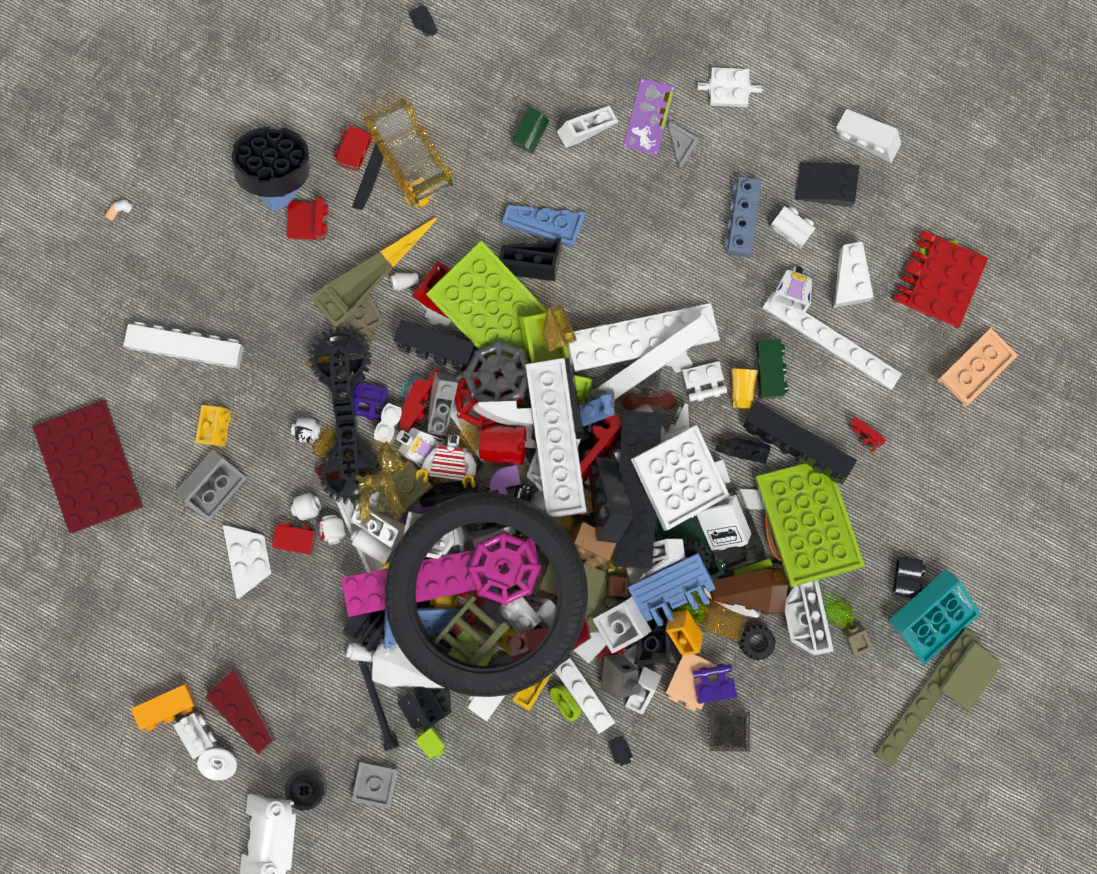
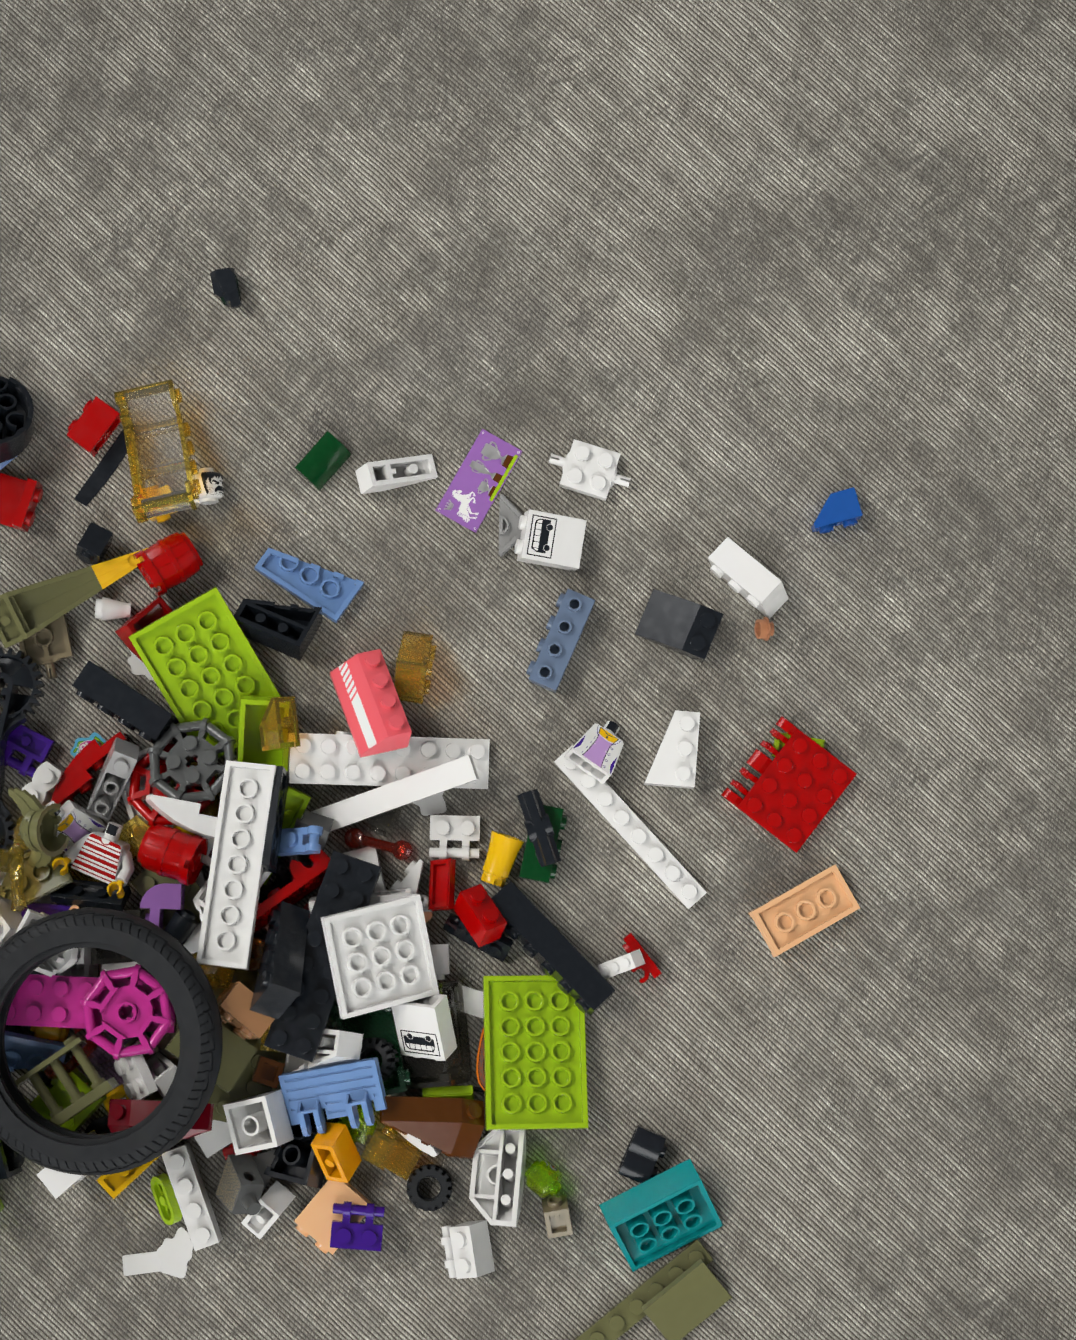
camera: 15 degrees right, 0 degrees up
black brick [608,735,633,766] -> none
clear smoke brick [708,710,750,752] -> none
white brick [770,206,816,249] -> none
none -> olive helmet [8,787,70,869]
none -> black brick [76,522,113,565]
none -> white sticker [122,1251,162,1276]
none -> red piece [133,532,203,597]
none -> white sticker [157,1227,193,1278]
none -> white head [191,468,224,505]
none -> coral slope [330,649,412,758]
none -> clear yellow brick [394,631,437,704]
none -> red tile [428,858,456,911]
none -> white brick [440,1220,495,1279]
none -> red brick [454,884,507,947]
none -> white brick [514,509,587,571]
none -> black piece [517,789,561,867]
none -> white piece [597,949,646,979]
none -> nougat plate [754,617,774,641]
none -> blue slope [811,487,863,534]

